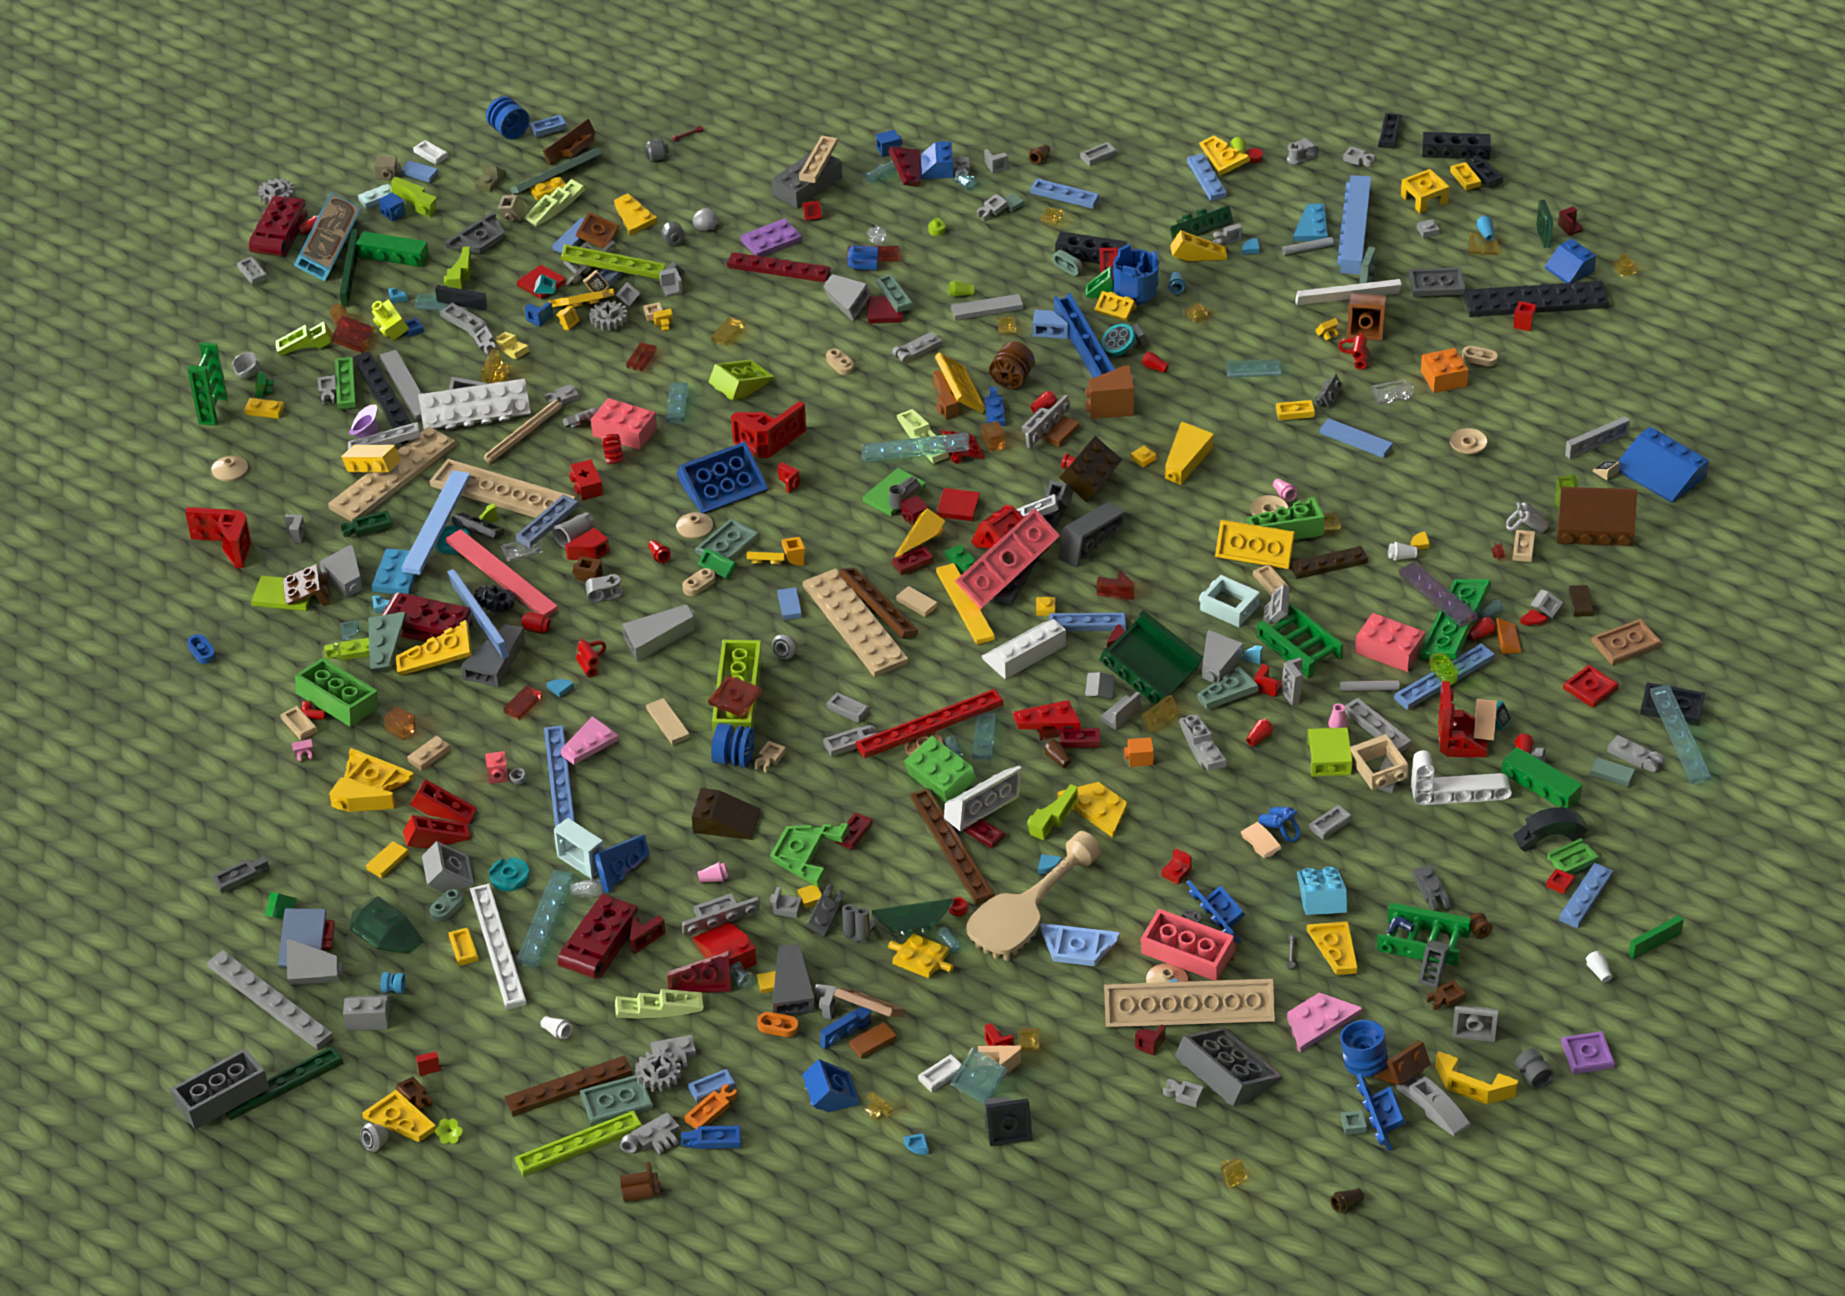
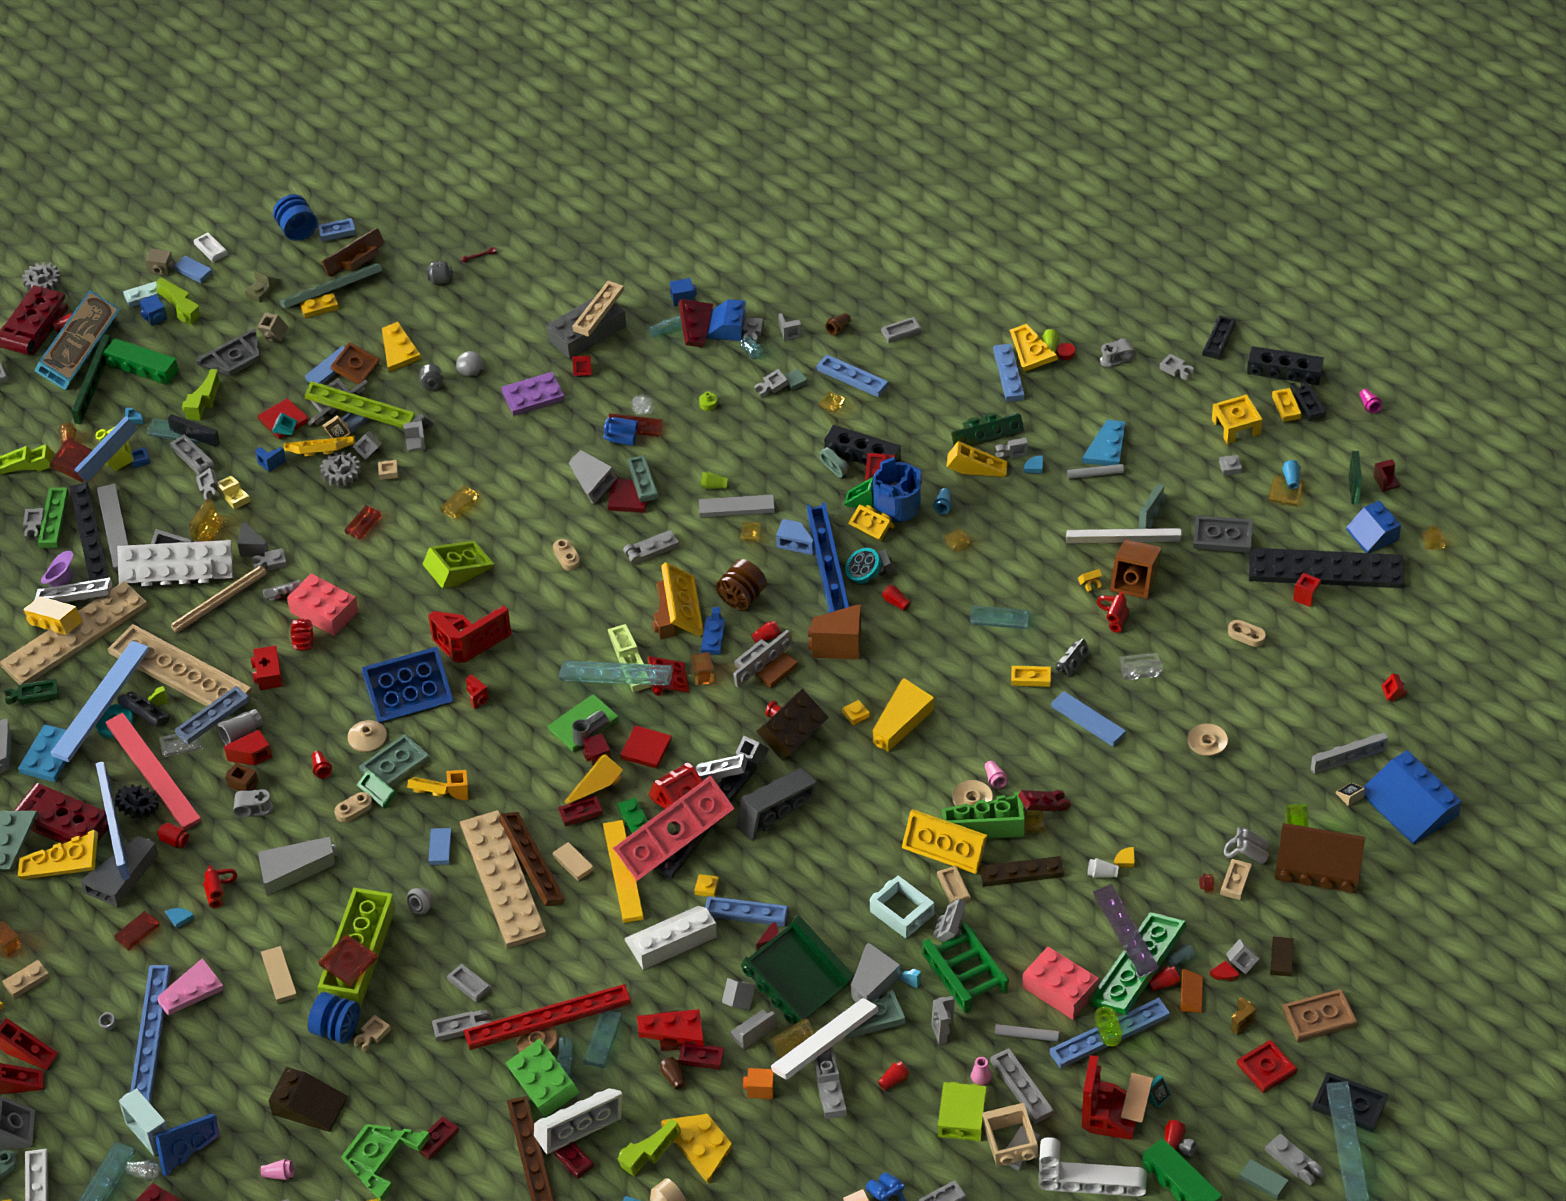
camera: 10 degrees right, 5 degrees up
medium azure tile [372,596,390,613] -> none
coral brick [485,751,509,784] -> none
teal tile [489,857,530,891] -> none
yellowish green slope [524,179,585,226] -> none
yellow tile [556,305,580,330] -> none
yellow tile [654,308,673,331] -> none
clear light blue tile [666,383,688,422] -> none
dark red plate [727,252,831,283] -> none
clear red slope [1097,570,1135,600] -> none
red panel [1254,664,1282,697] -> none
medium blue brick [1337,175,1371,274] -> none
orange brick [1421,348,1469,393] -> none
none -> medium blue tile [74,416,138,482]
none -> dark grey slope [237,522,269,557]
none -> white tile [771,998,878,1080]
none -> dark red hinge [1018,790,1071,812]
none -> pearl gold bracket [1231,997,1256,1035]
none -> dark pink cone [1359,389,1382,414]
none -> red tile [1381,673,1408,702]

